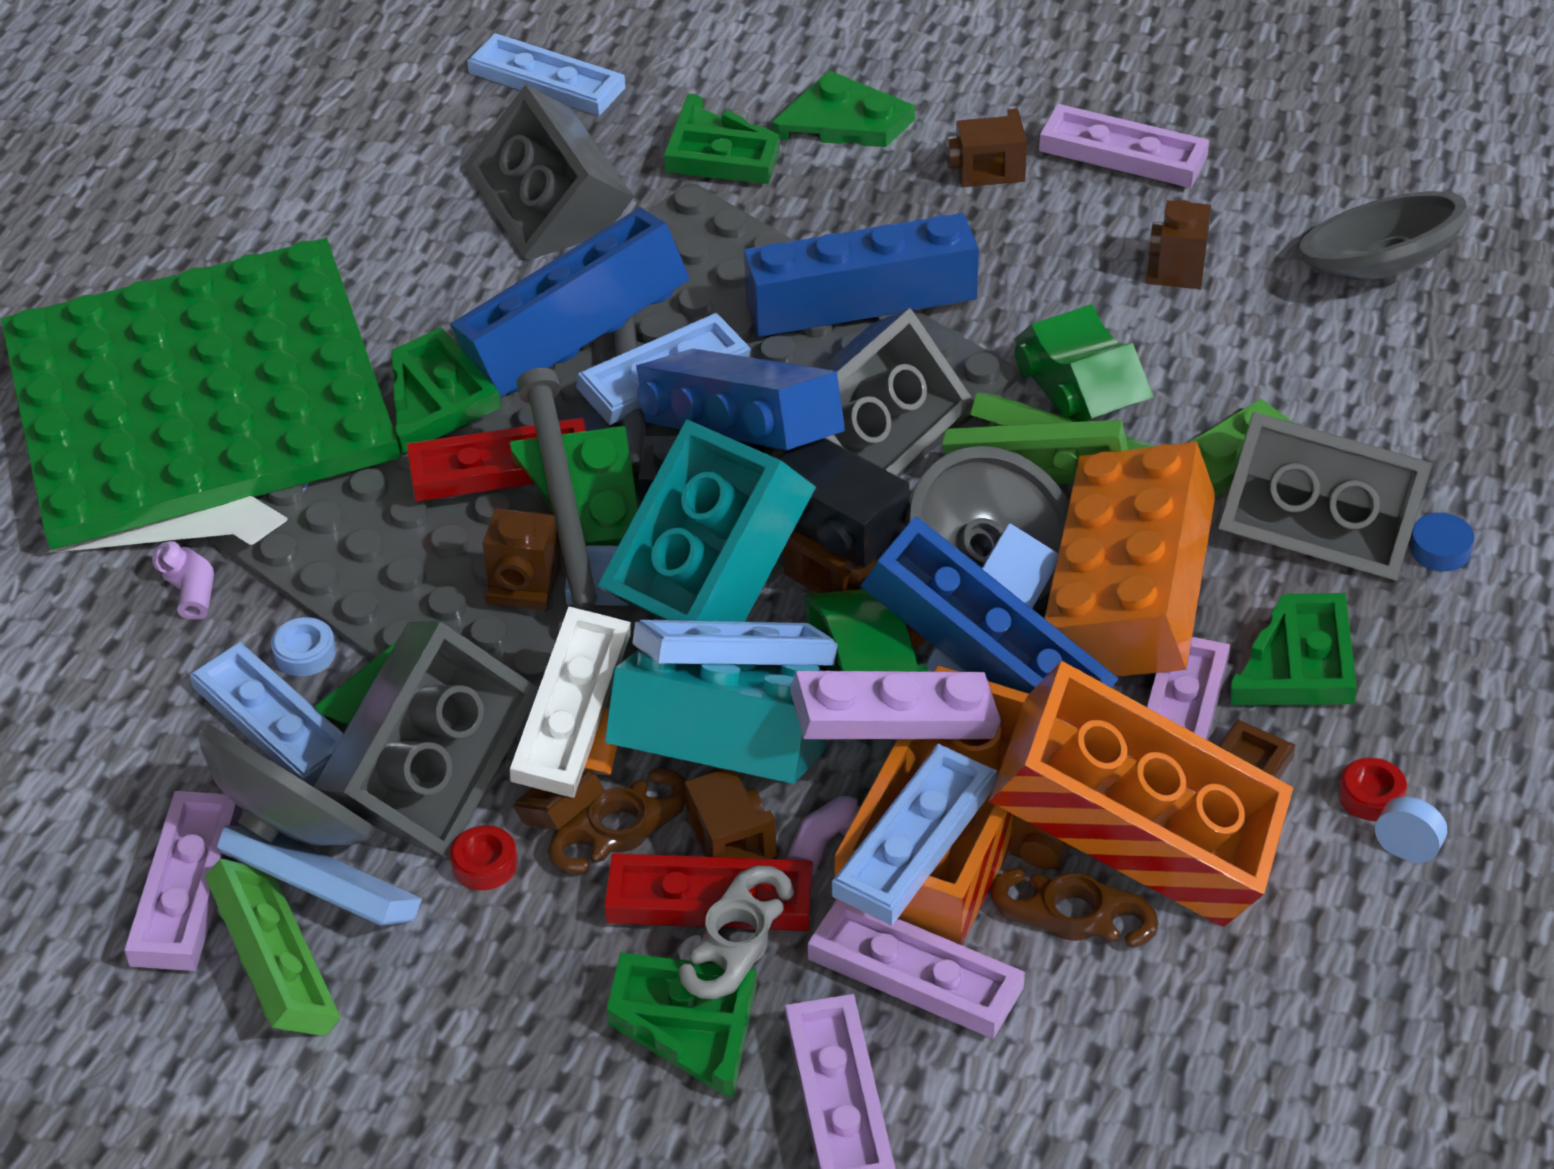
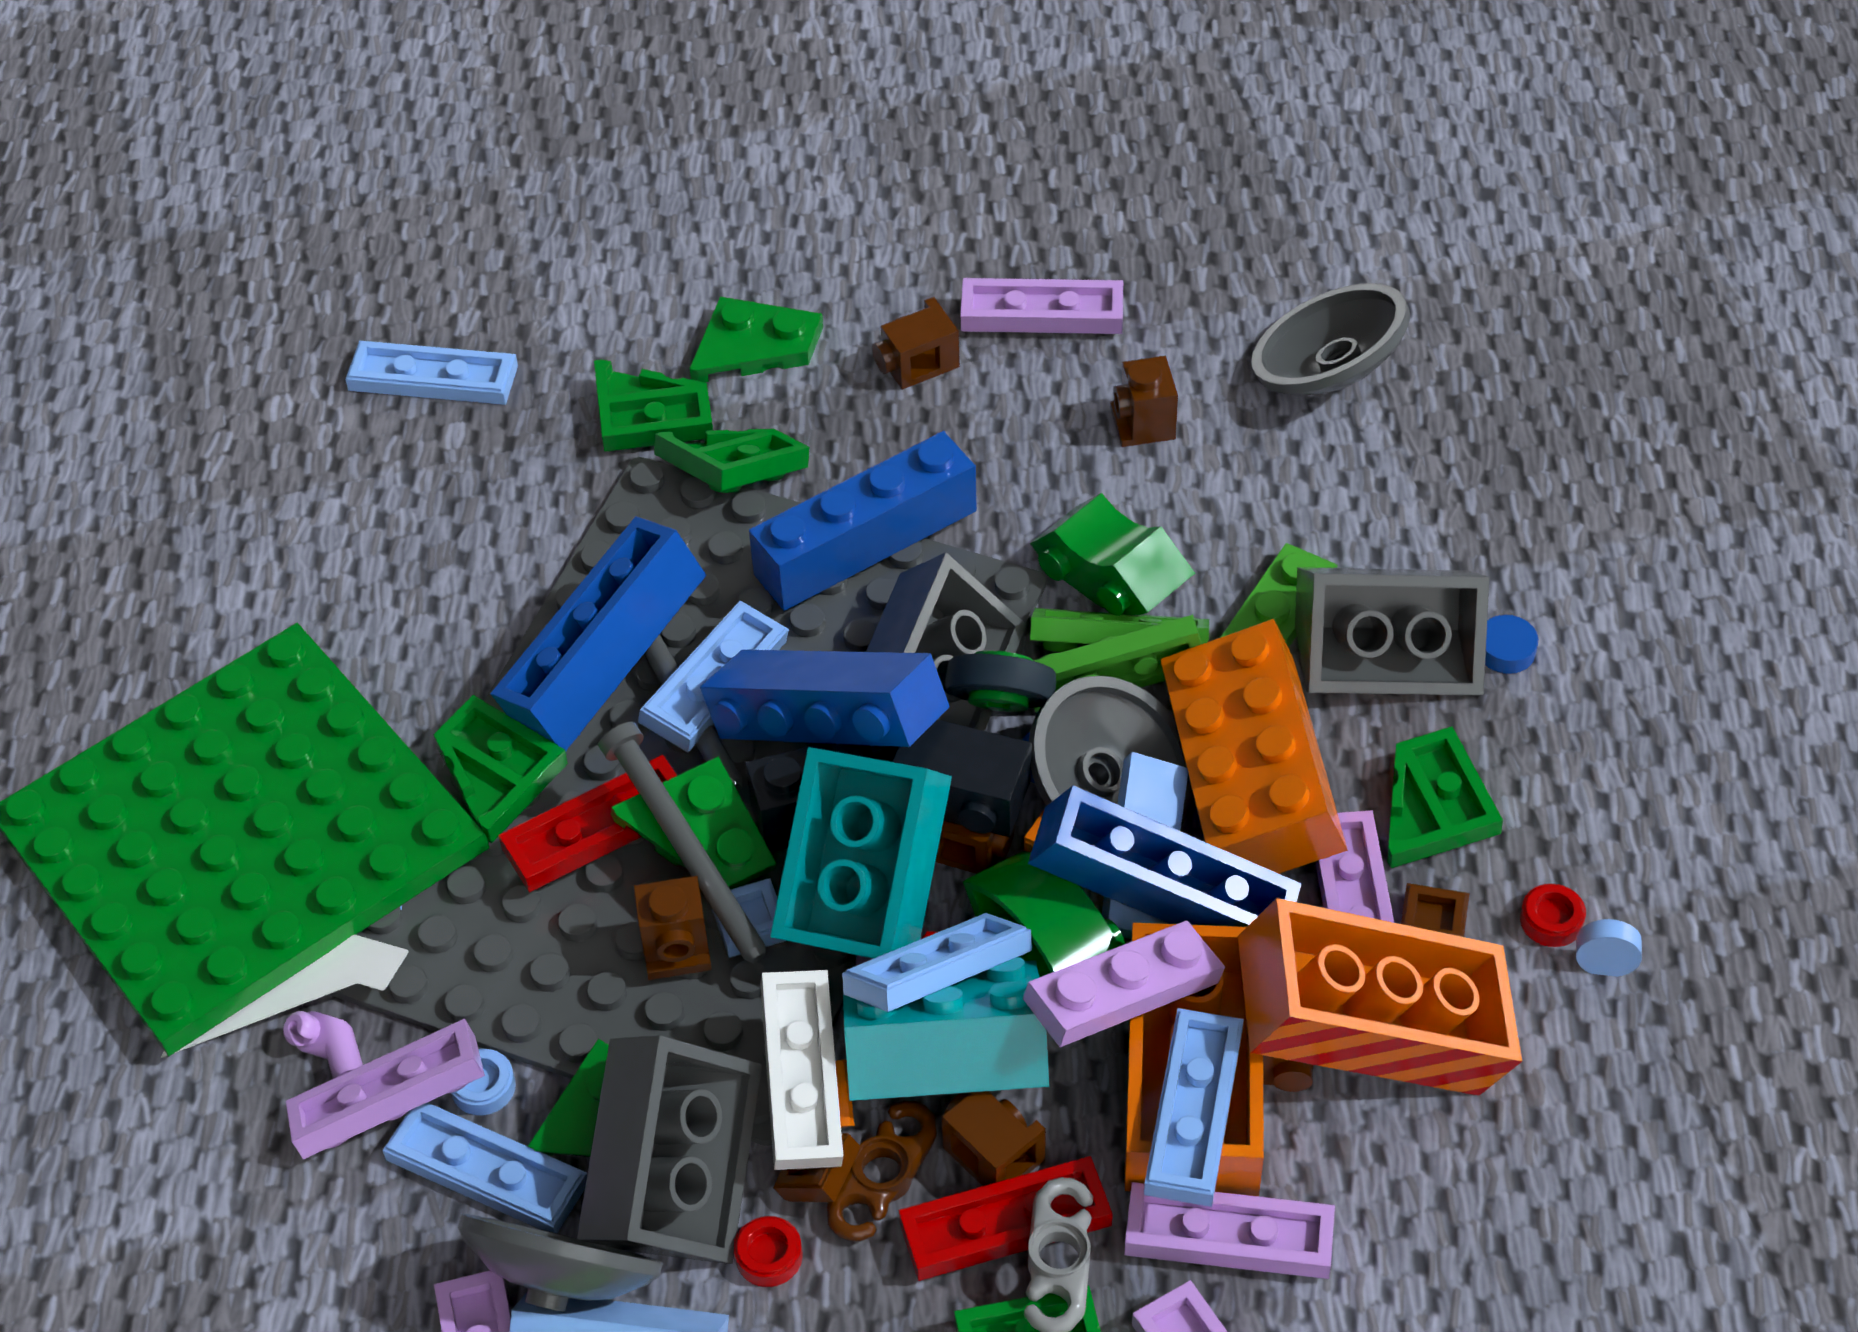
camera: 20 degrees left, 5 degrees up
dark grey slope [463,84,634,260] -> none
lavender arm [785,796,861,876] -> none
reddish brown piece [991,868,1159,948] -> none
none -> lavender plate [286,1018,485,1159]
none -> green wing [654,428,810,493]
none -> black wheel [945,650,1056,712]

